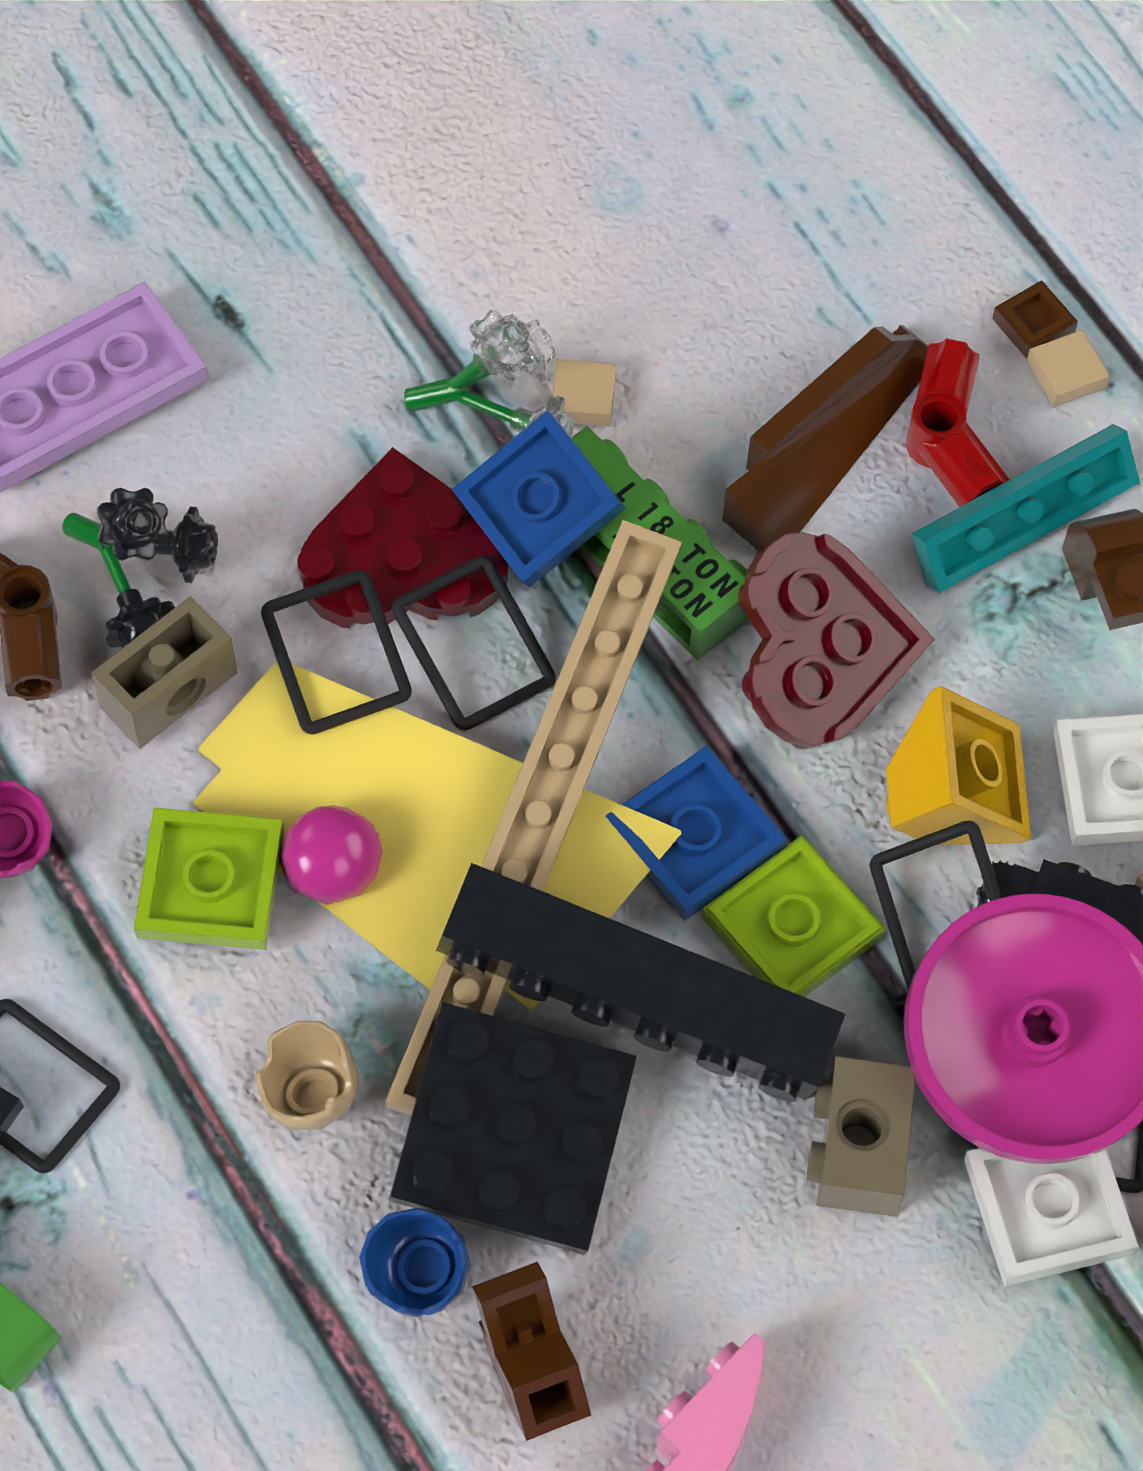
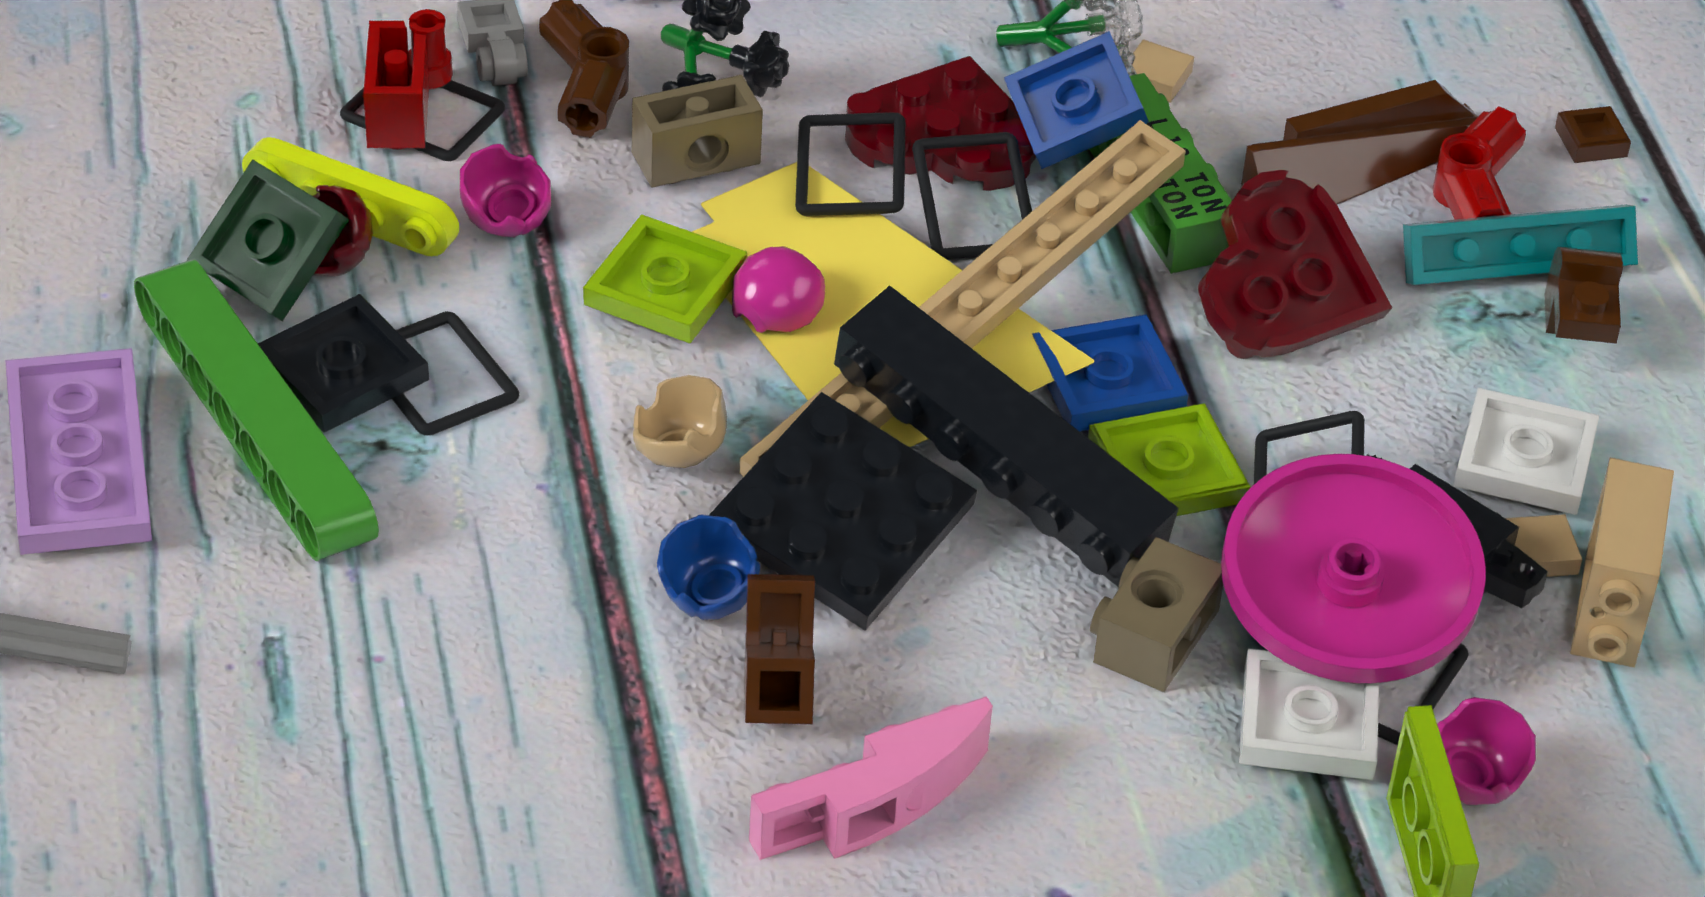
camera: 20 degrees right, 20 degrees down
yellow slope [886,686,1031,845] -> none
tan tile [1027,330,1110,407] -> none

